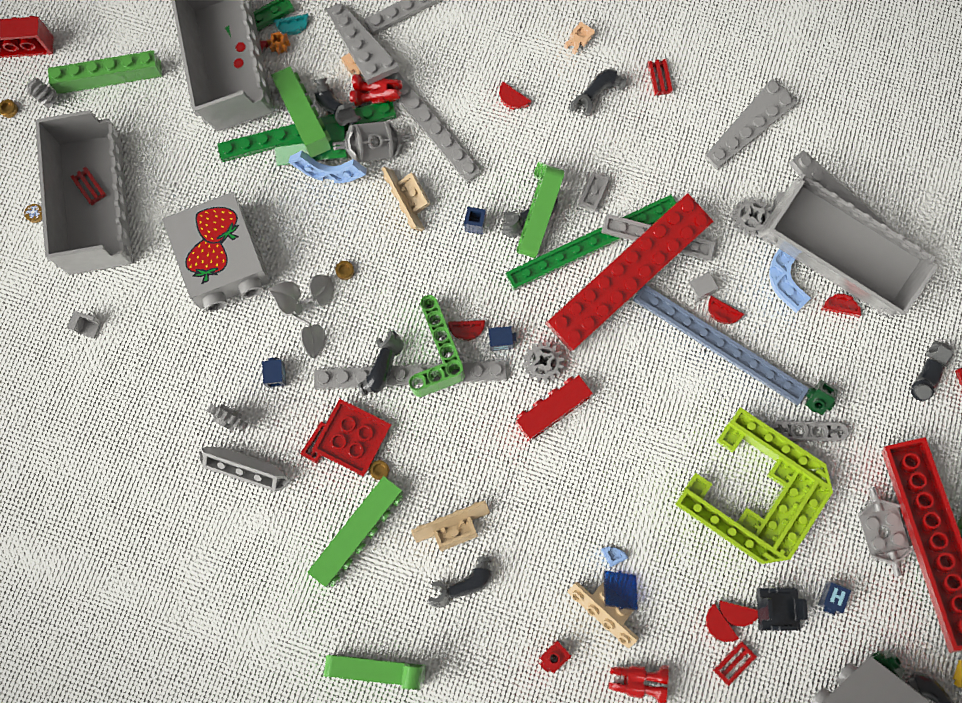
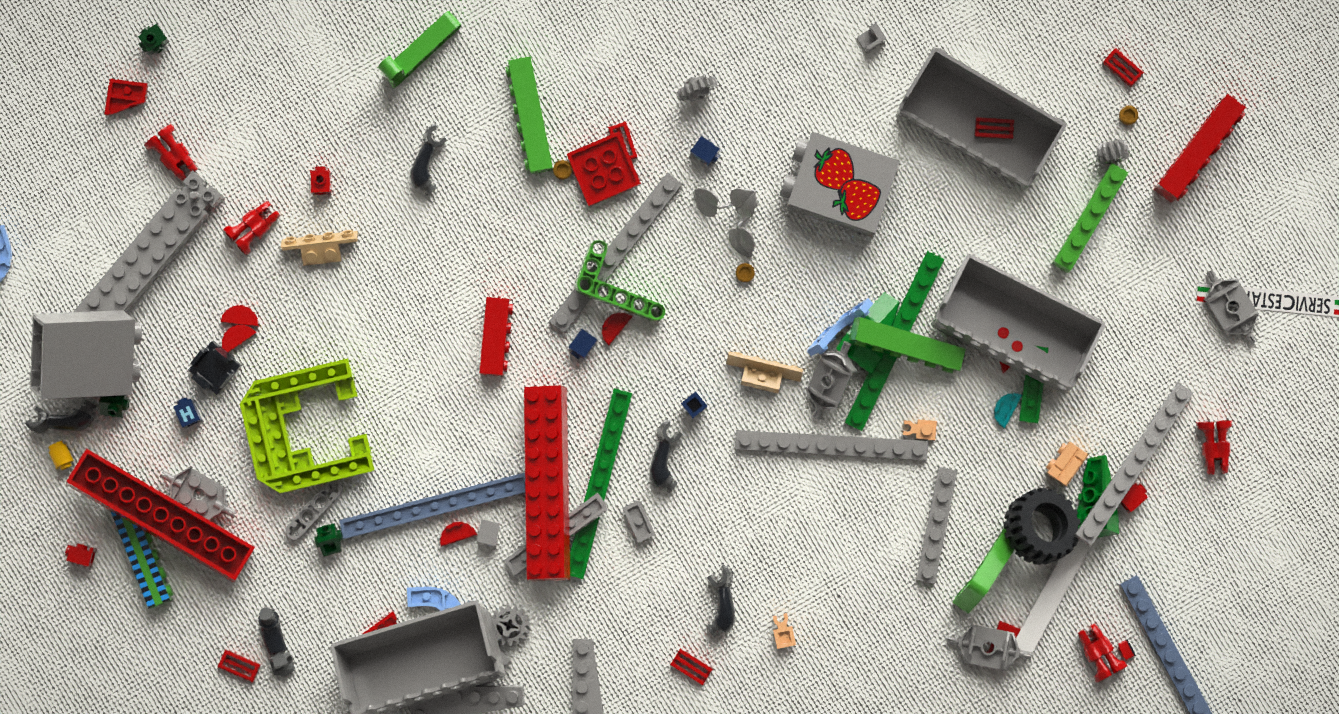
camera: 125 degrees right, 10 degrees up
pearl gold tile [24,204,42,223] -> none
light grey brick [198,447,290,492] -> none
orange gear [267,31,291,55] -> none
piece [314,77,361,126] -> none
light grey wing [326,2,400,85] -> none
red piece [349,74,402,107] -> none
black piece [358,330,404,396] -> none
tan bracket [411,500,490,552] -> none
red tile [499,82,531,110] -> none
bright green beam [517,161,564,258] -> none
light grey gear [522,342,564,384] -> none
light blue tile [601,547,628,567] -> none
clear blue piece [603,570,638,610] -> none
red tile [713,641,757,686] -> none

